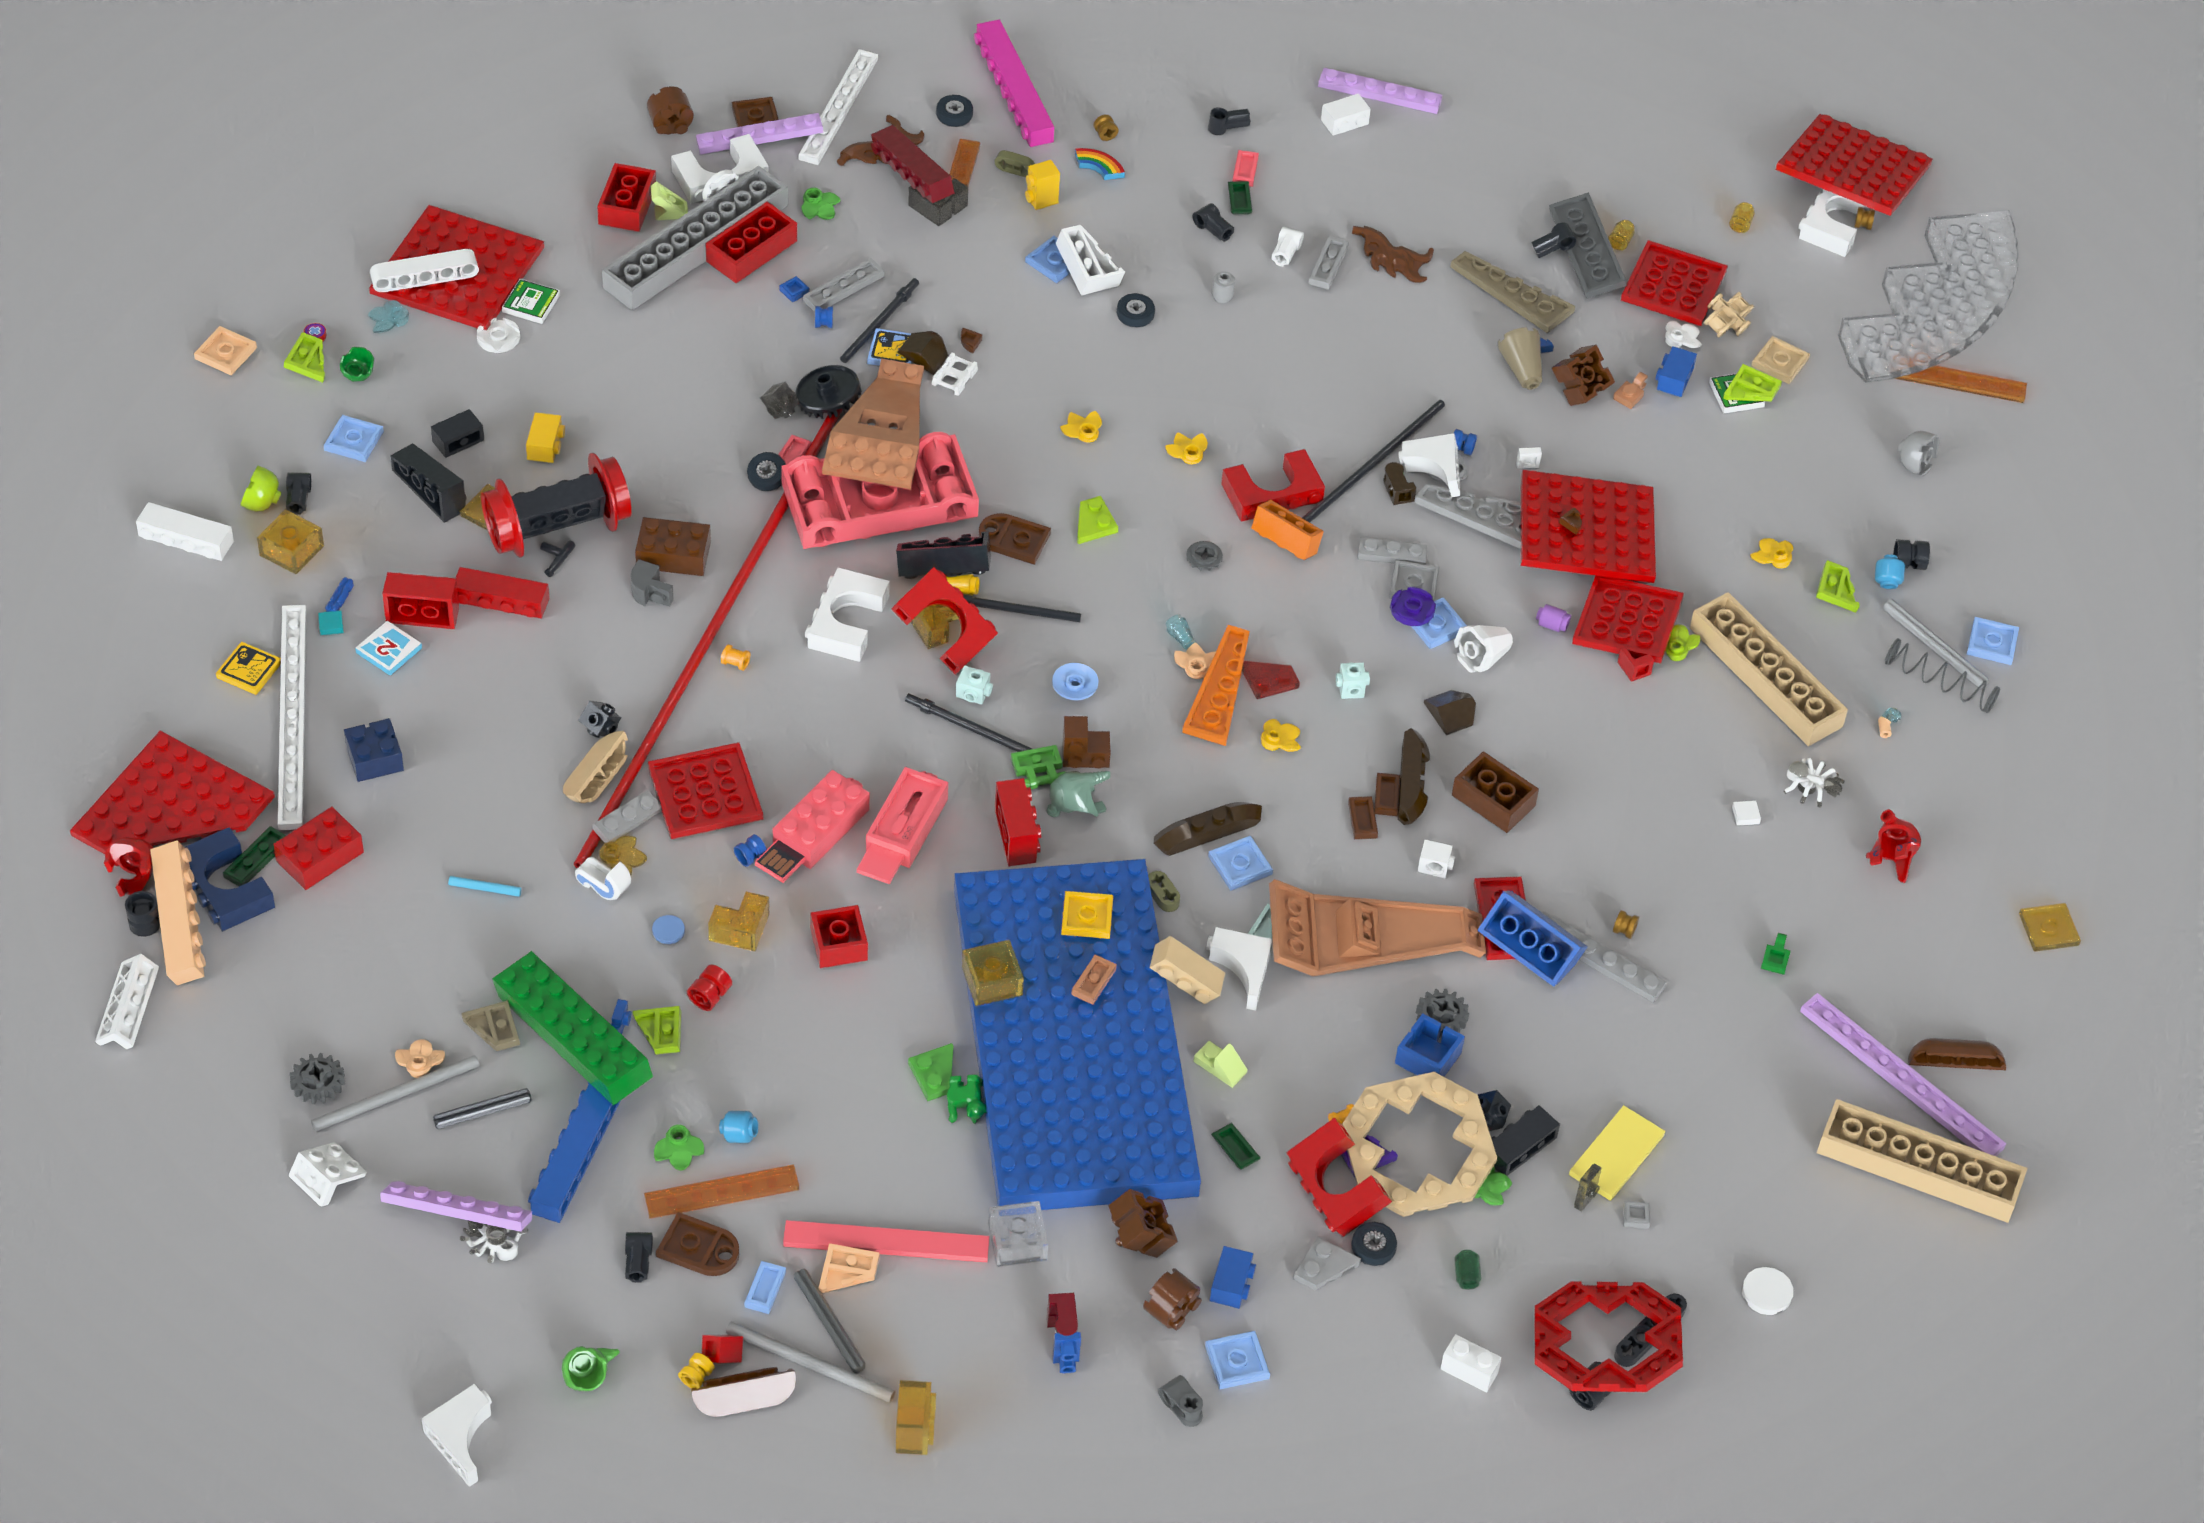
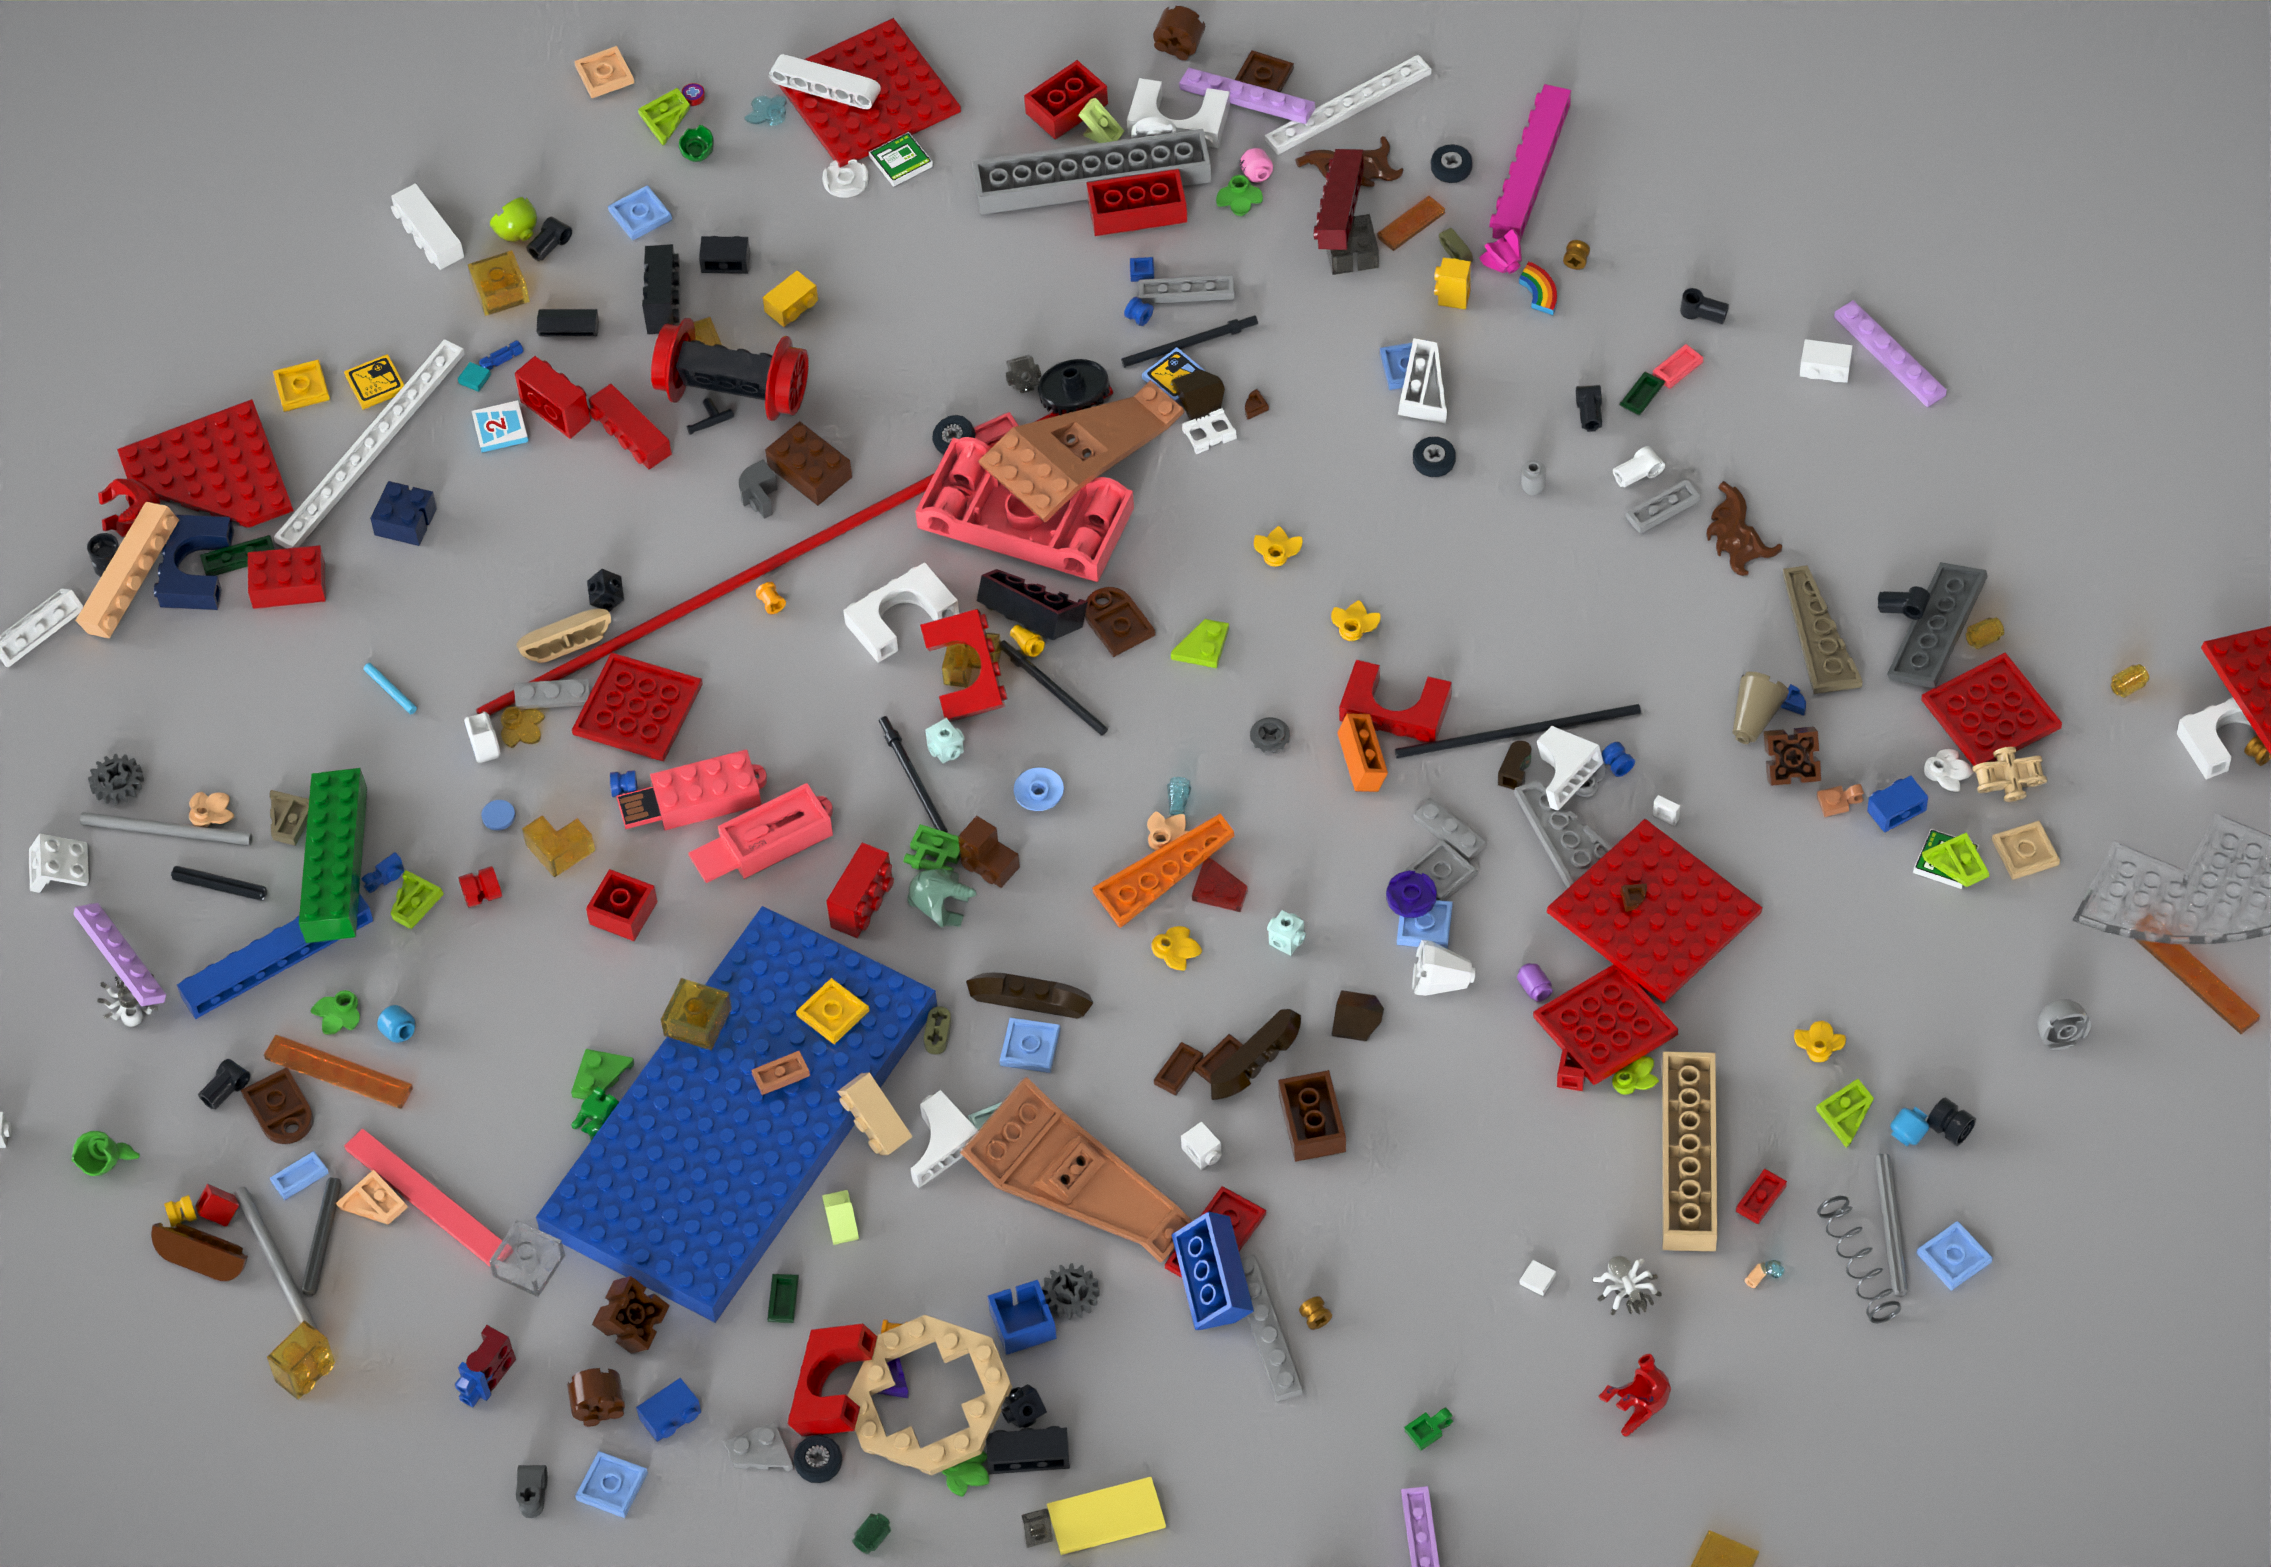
camera: 45 degrees right, 5 degrees up
none -> yellow tile [273,359,330,412]
none -> black piece [536,309,599,336]
none -> bright pink head [1239,148,1273,183]
none -> dark pink brick [1479,229,1522,274]
none -> red plate [1736,1169,1787,1224]

